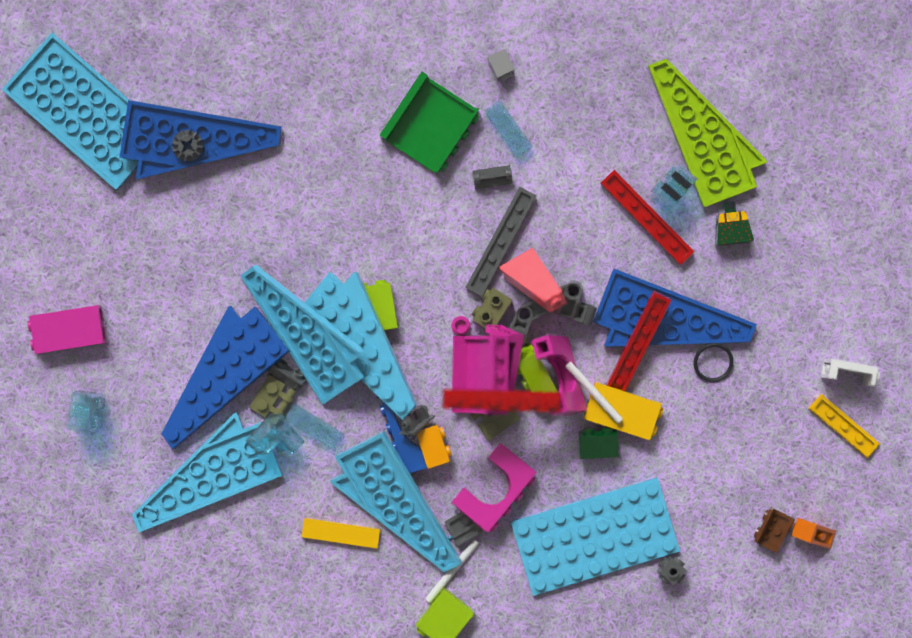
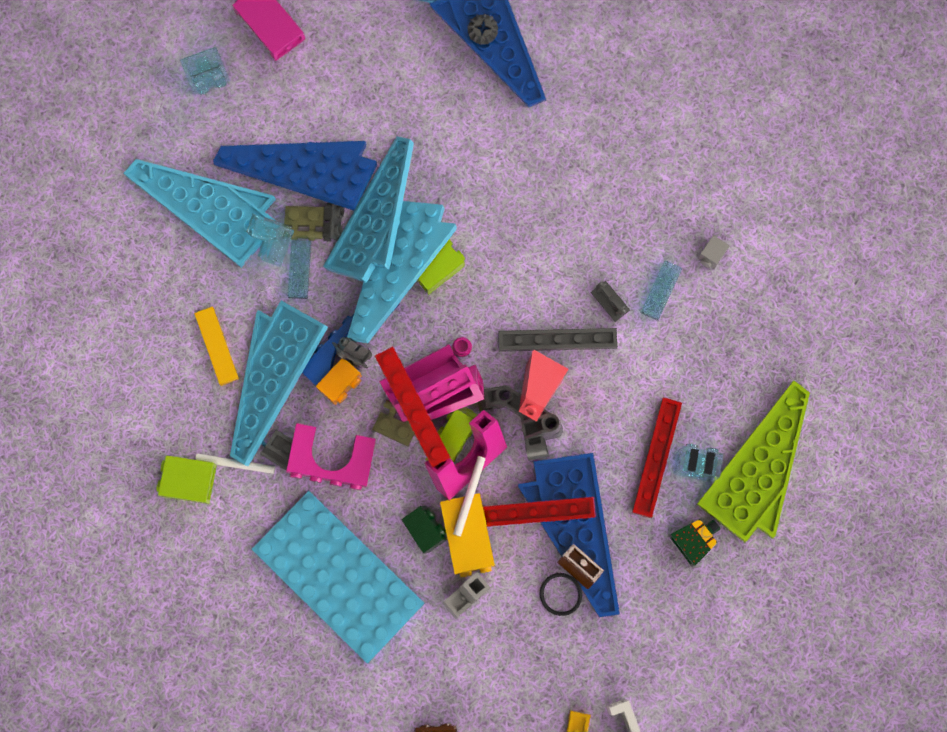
camera: 60 degrees right, 10 degrees down
green panel [380,71,480,175] -> none
olive brick [471,288,513,329] -> none
dark grey brick [657,556,687,585] -> none
none -> light grey brick [442,572,491,619]
none -> reddish brown slope [557,544,604,589]

